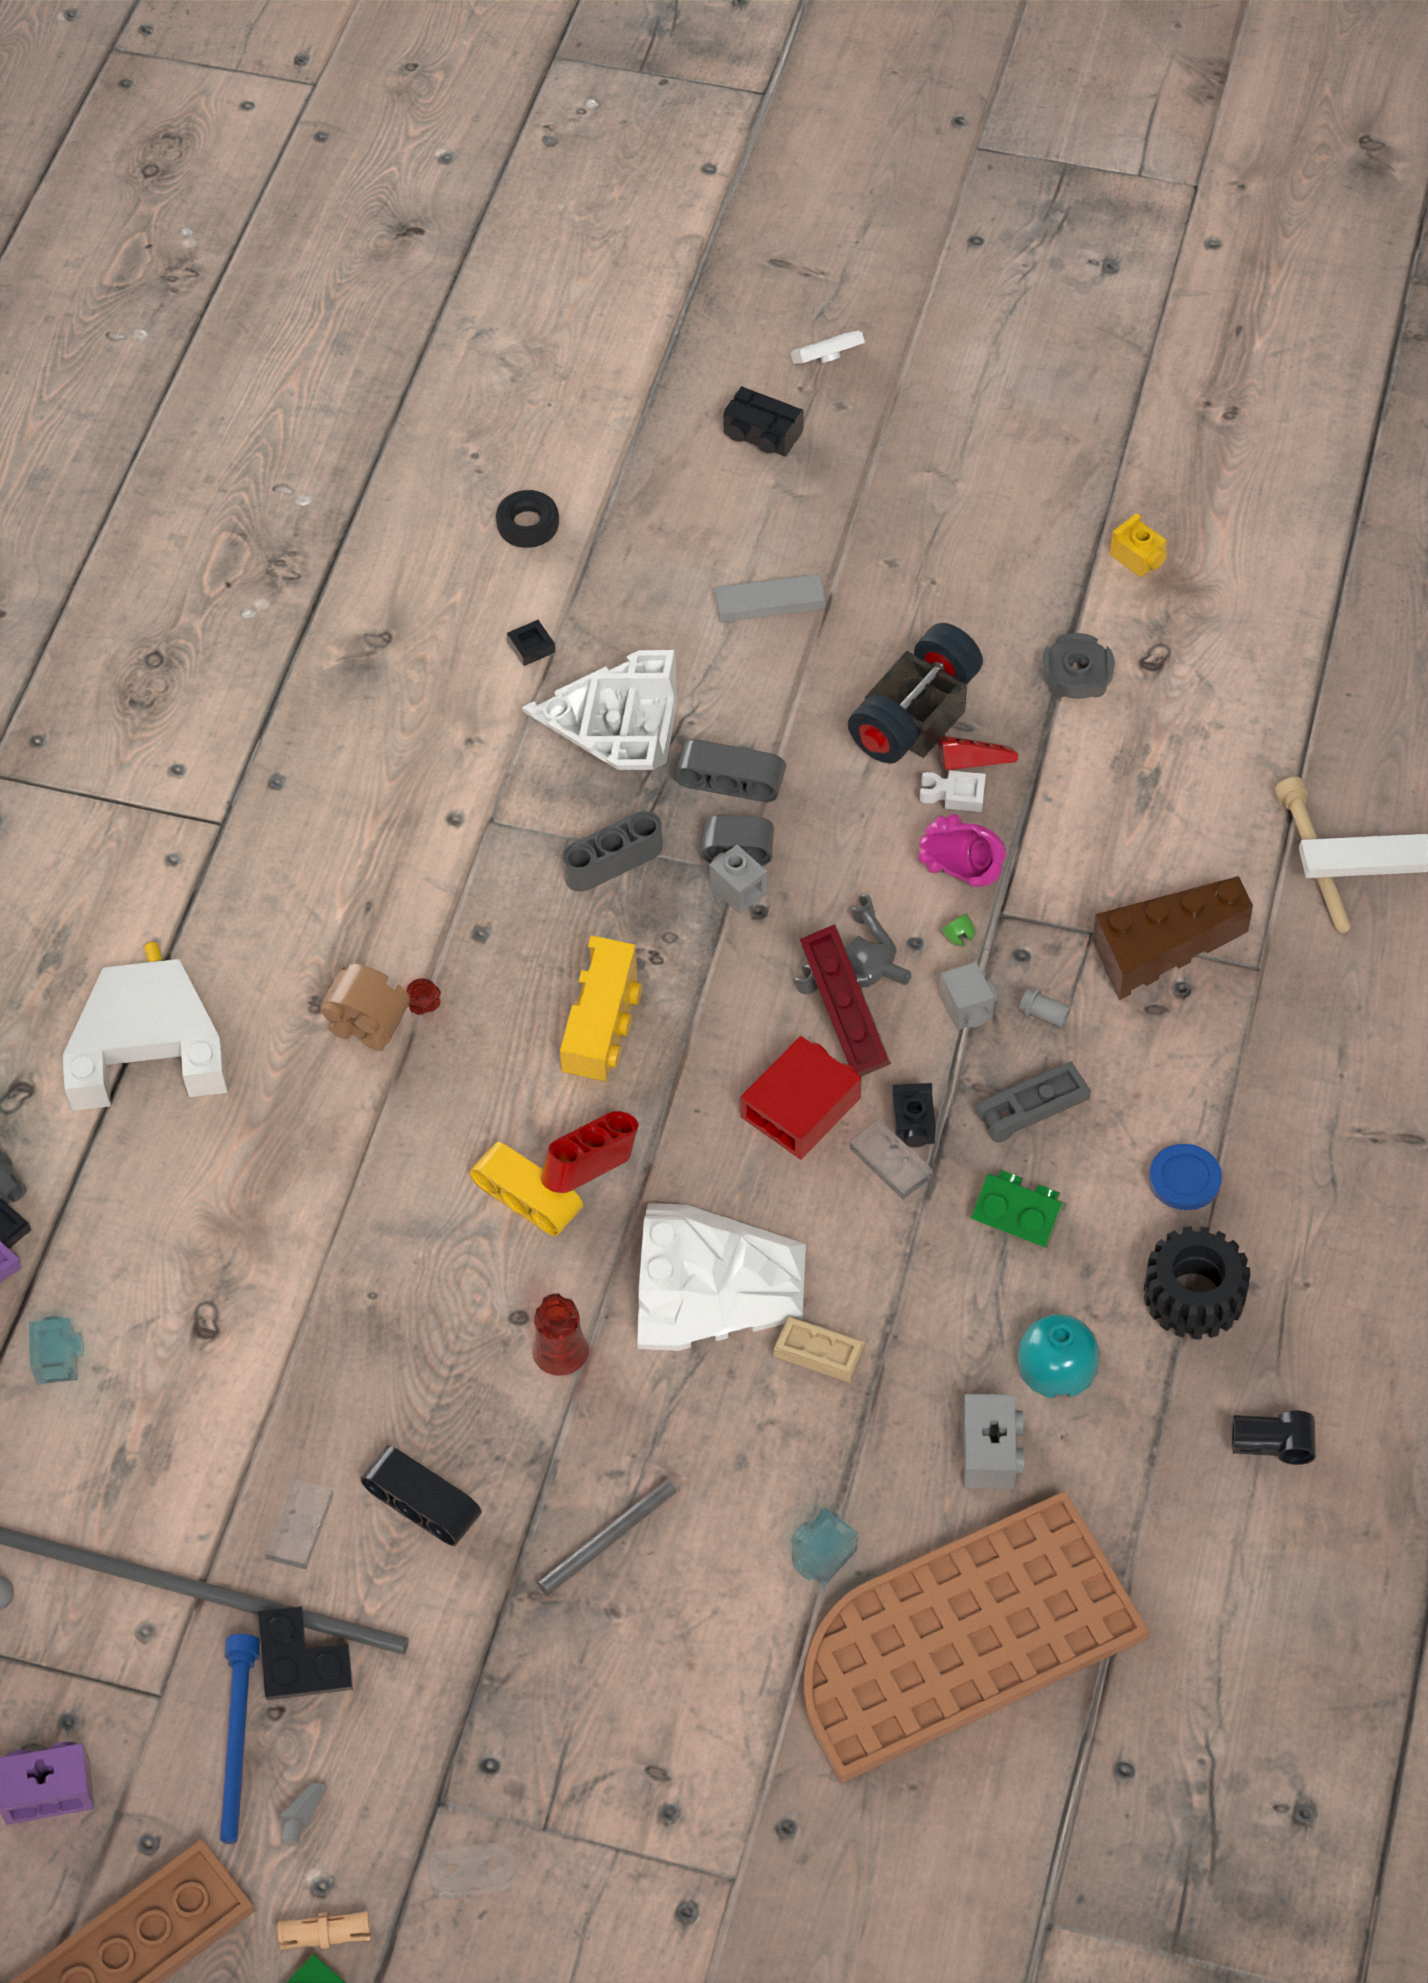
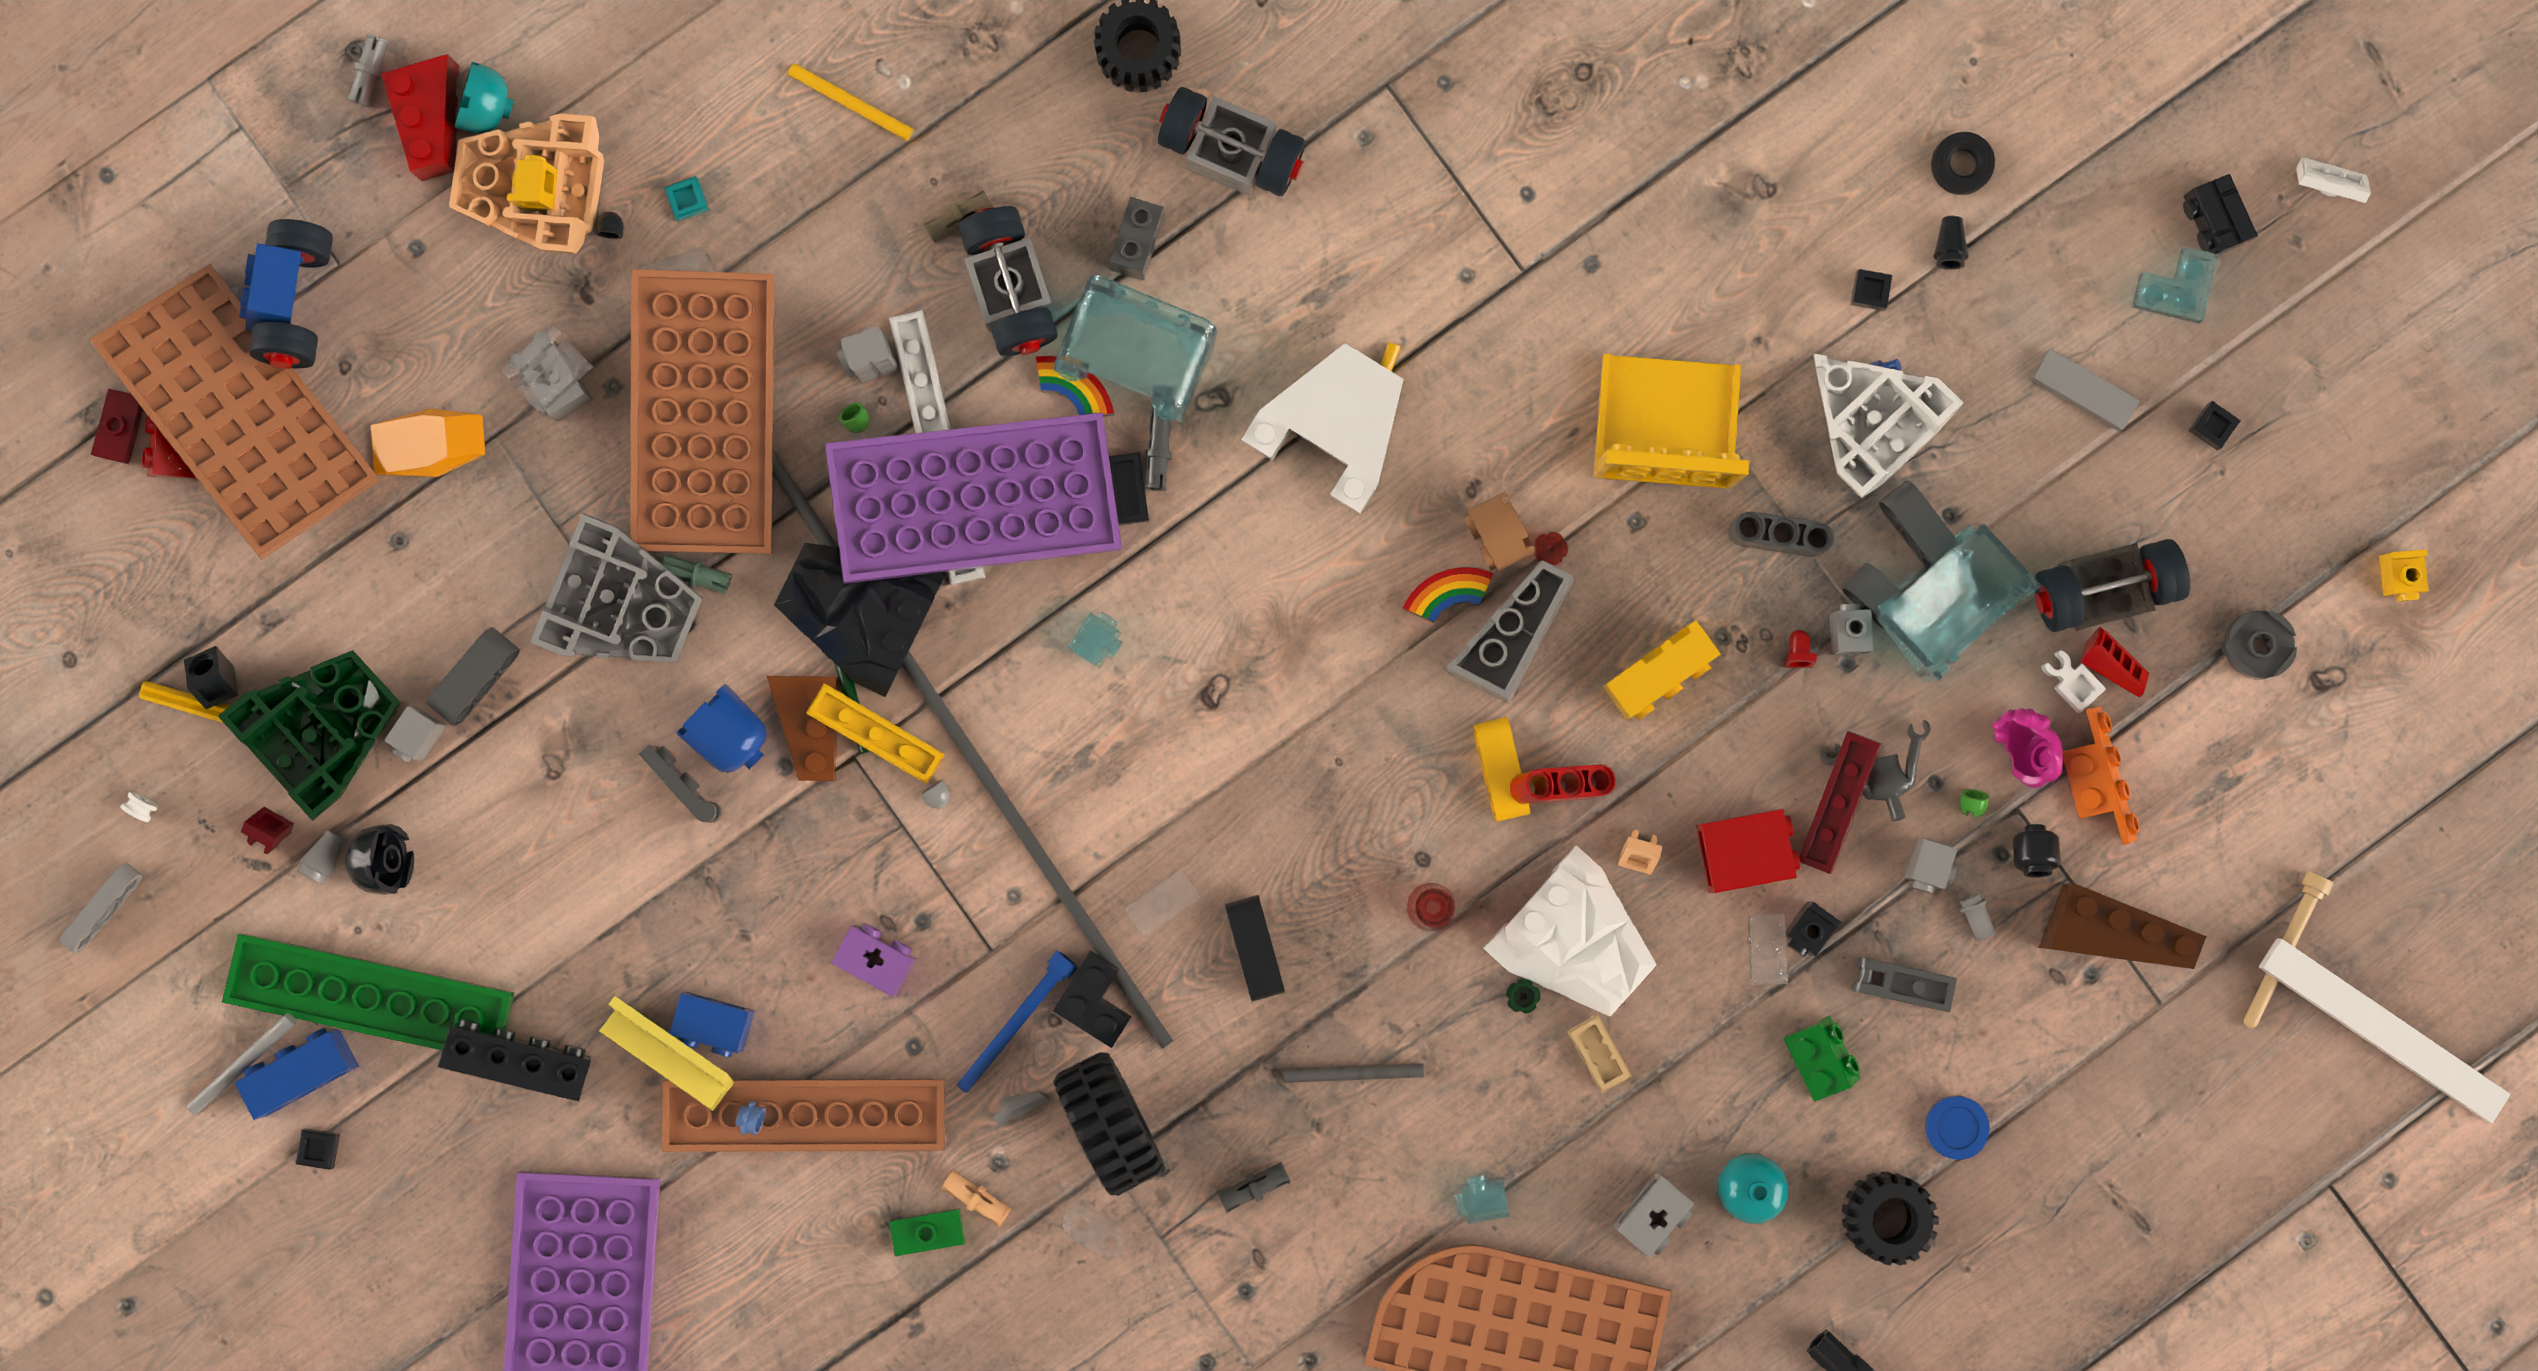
camera: 35 degrees right, 30 degrees up
none -> black tyre [1053,1052,1165,1196]
none -> dark grey pin [1218,1162,1291,1213]
none -> tile [1402,567,1494,623]
none -> light grey wedge [1446,560,1574,704]
none -> dark green plate [1506,979,1541,1014]
none -> yellow bracket [1593,353,1749,489]
none -> light nougat tile [1618,829,1662,875]
none -> red piece [1784,630,1817,668]
none -> clear light blue windscreen [1876,523,2041,683]
none -> black cone [1933,216,1969,270]
none -> black head [2013,824,2061,878]
none -> orange bracket [2062,706,2140,845]
none -> clear light blue plate [2132,247,2218,324]
none -> black plate [2189,401,2241,450]

